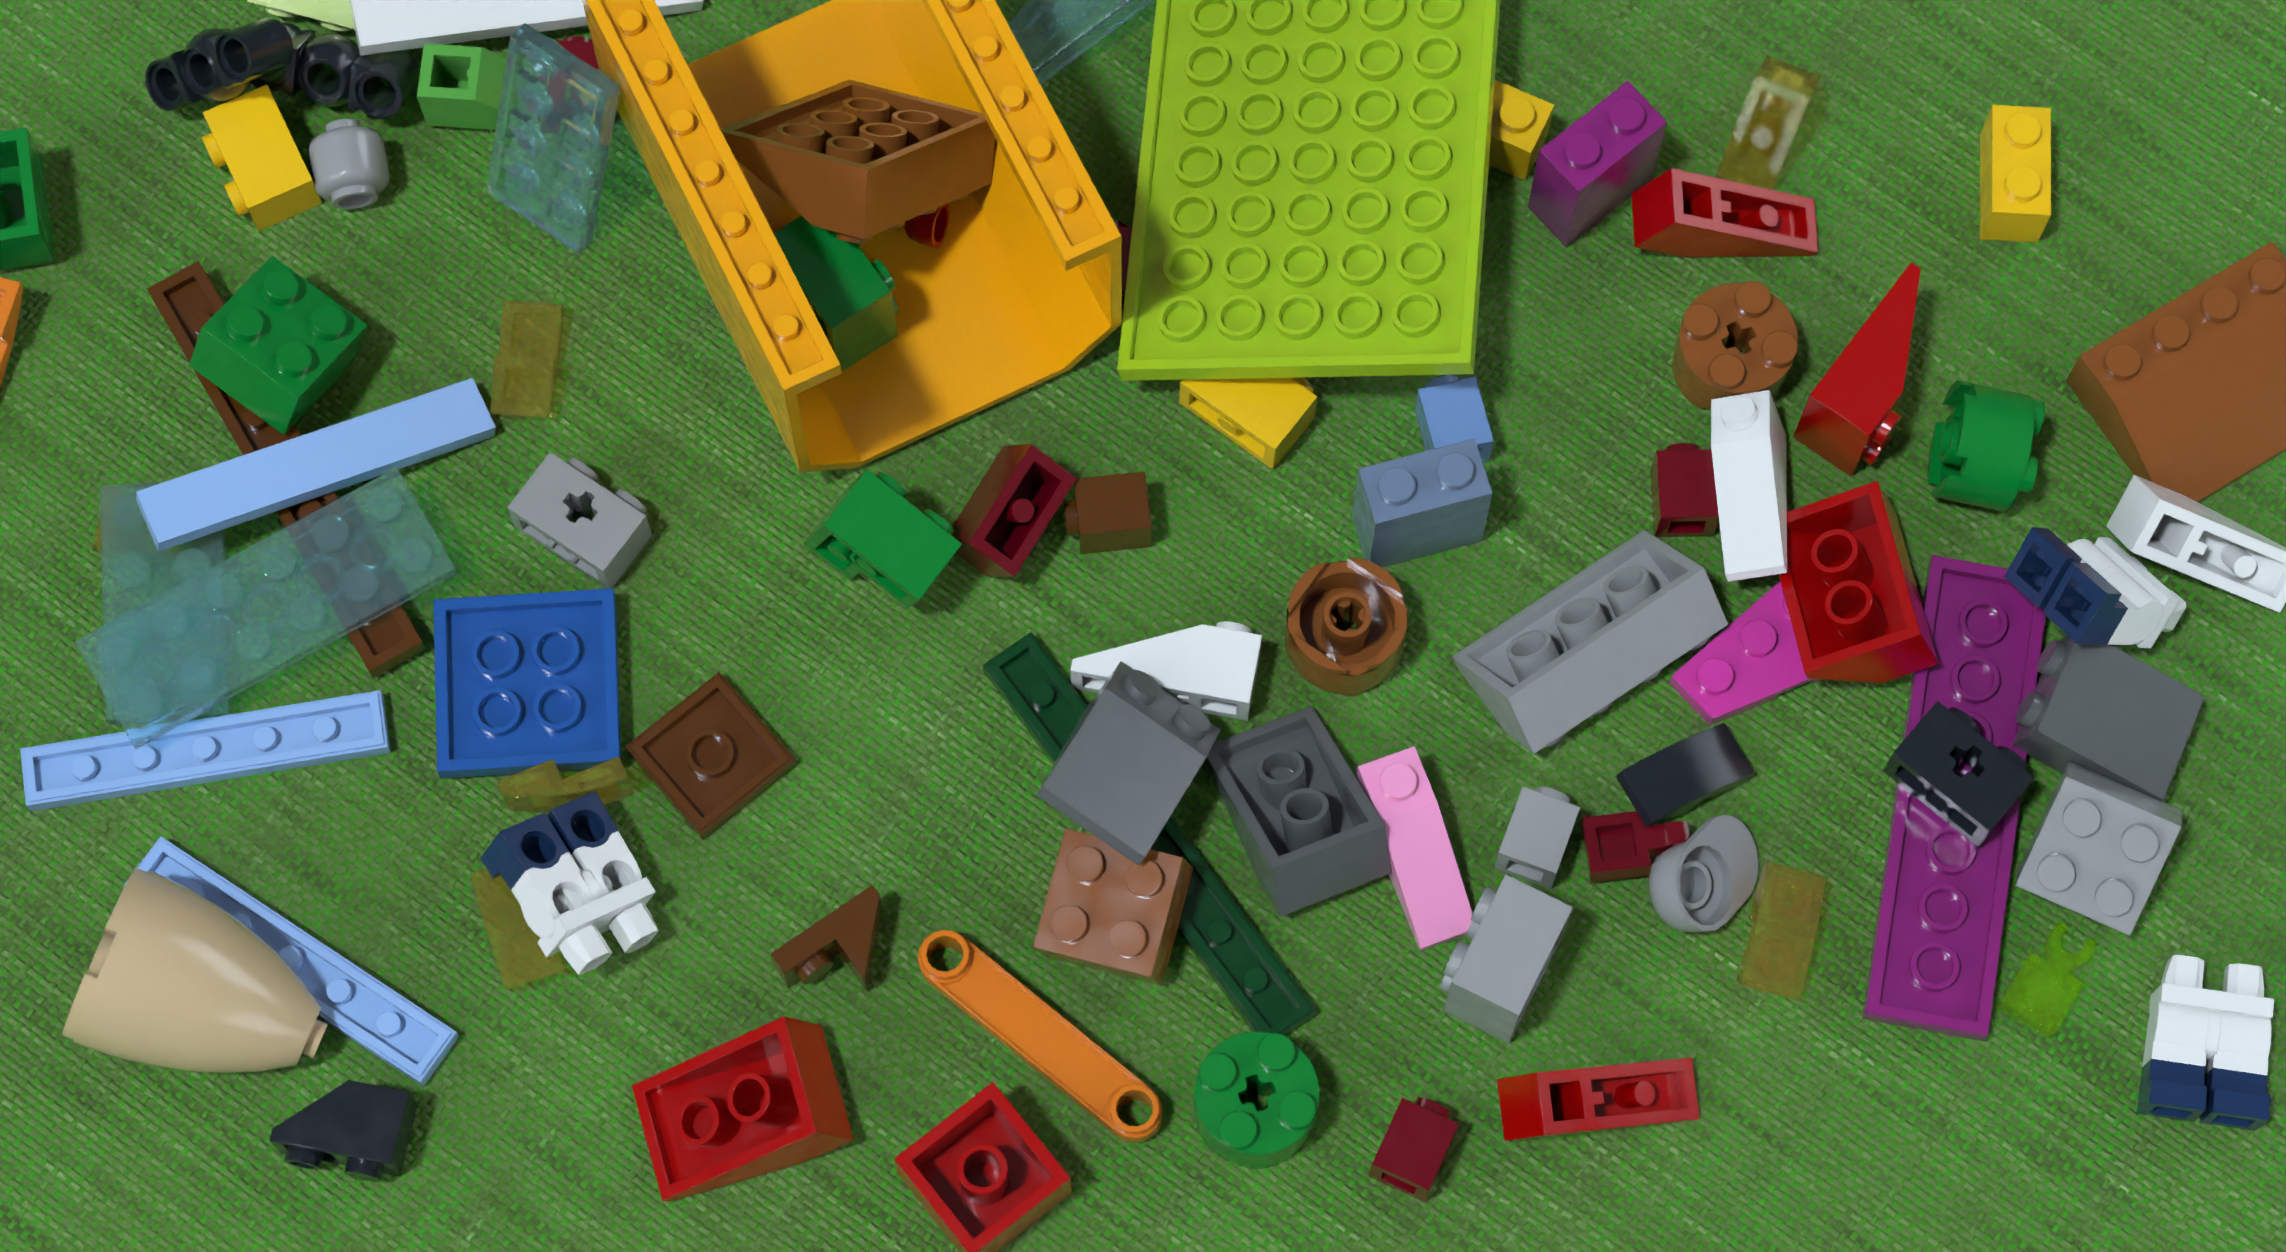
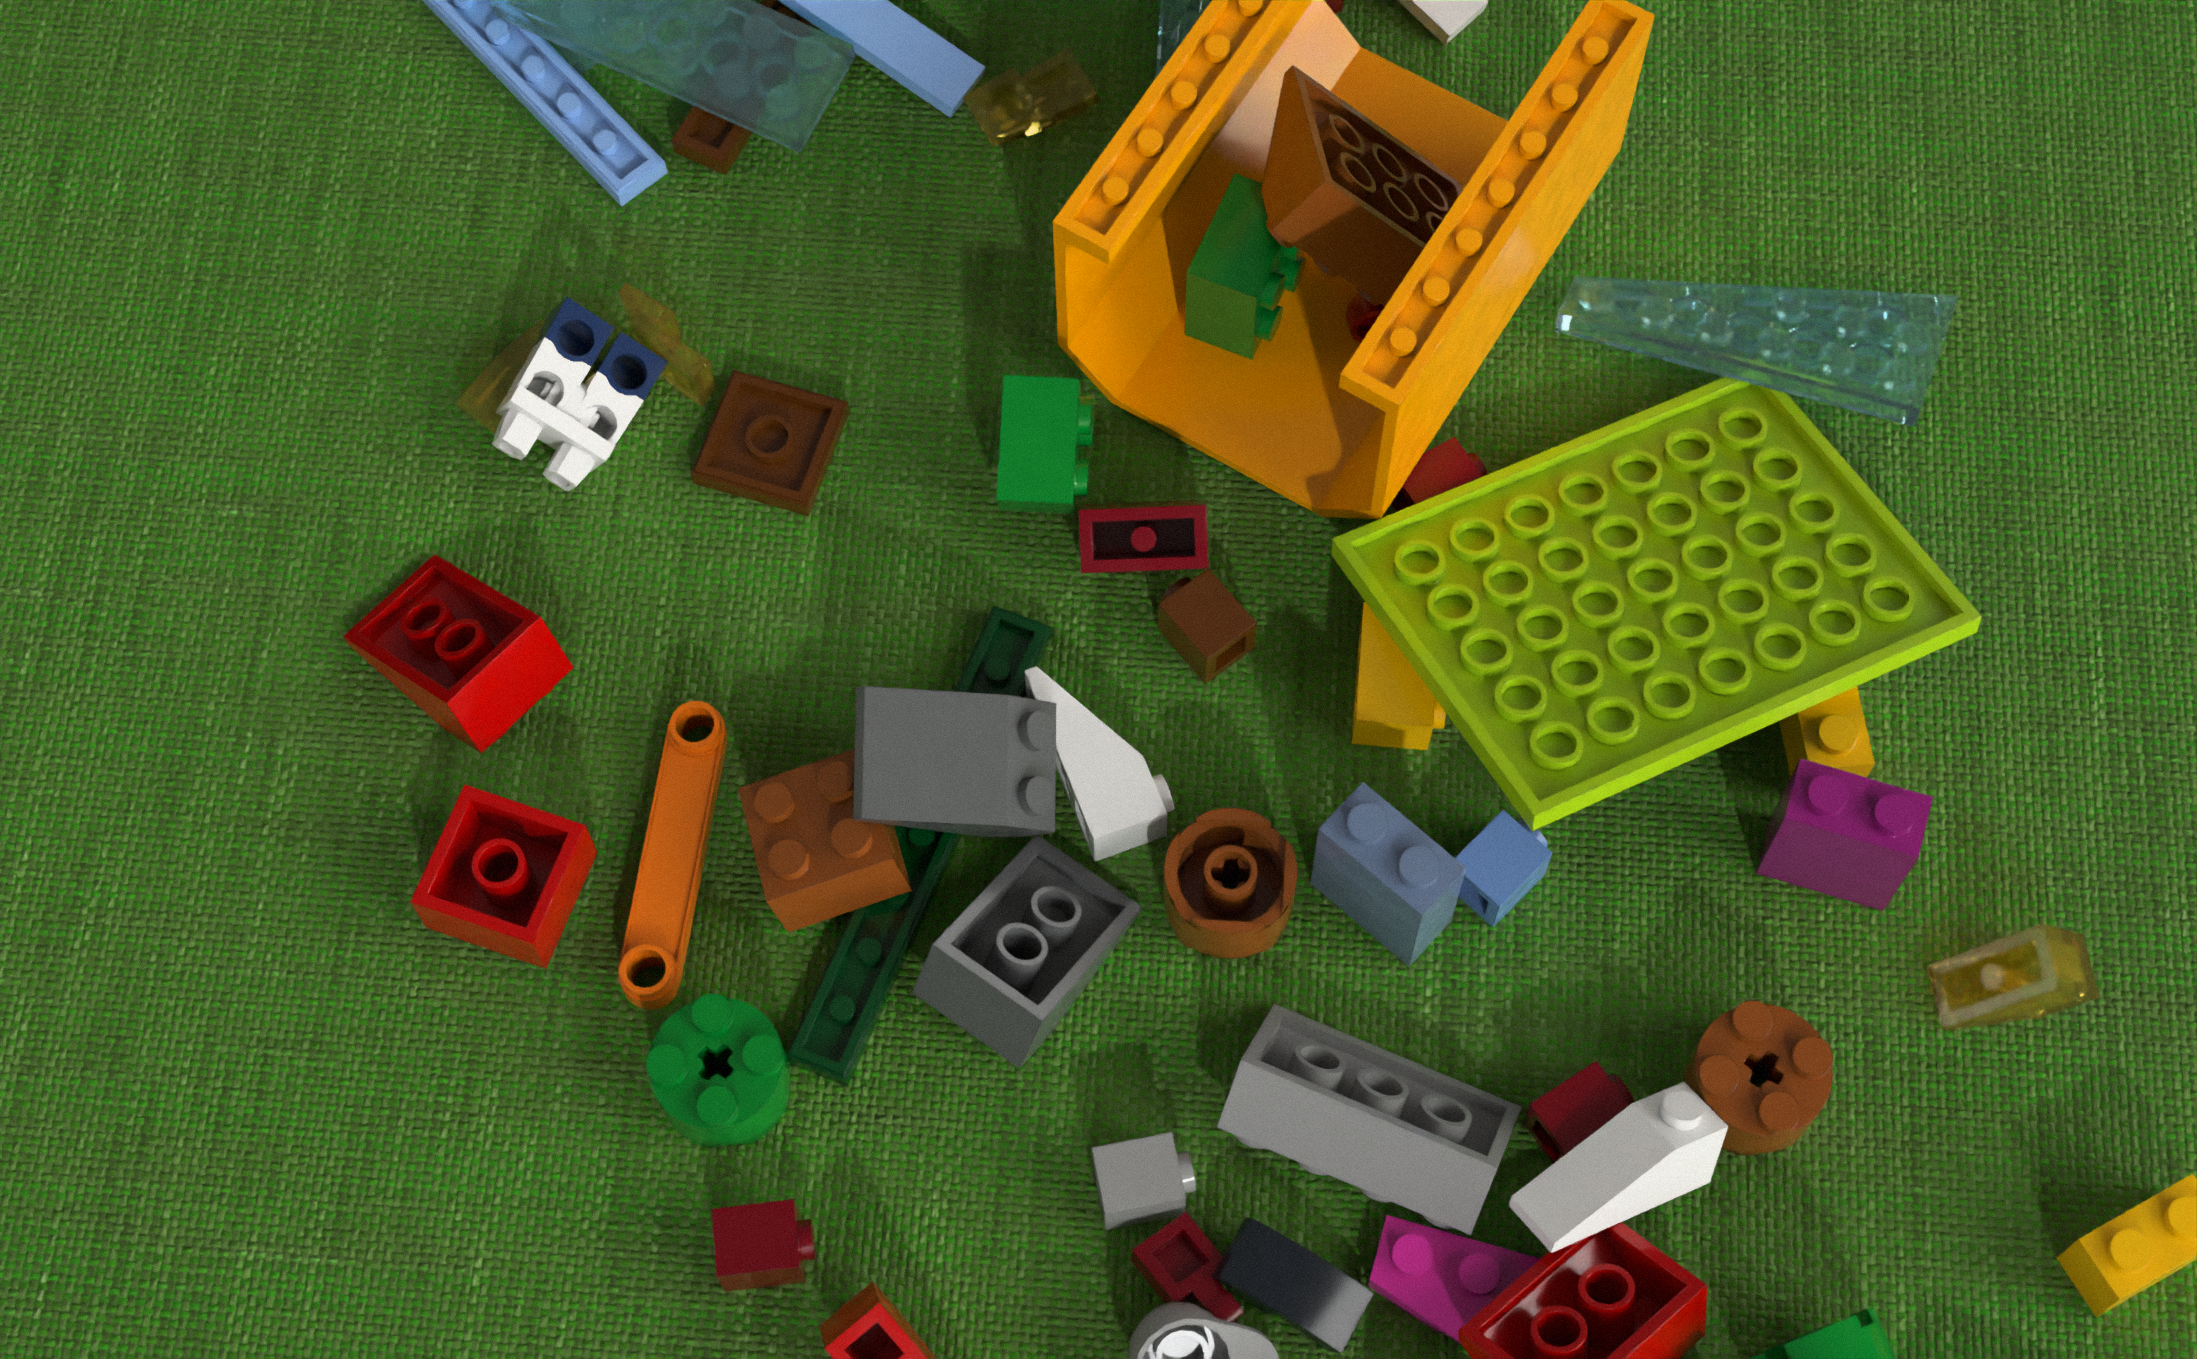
camera: 60 degrees right, 5 degrees down
tan cylinder [62,867,328,1073] -> none
light blue tile [124,837,459,1087] -> none
black slope [269,1080,418,1182] -> none
blue plate [434,588,622,779] -> none
light grey brick [507,452,652,589] -> none
reddish brown slope [770,885,882,991] -> none
bright pink slope [1356,746,1473,952] -> none
light grey brick [1439,874,1573,1044] -> none
red slope [1631,168,1818,257] -> none
red slope [1793,262,1921,477] -> none

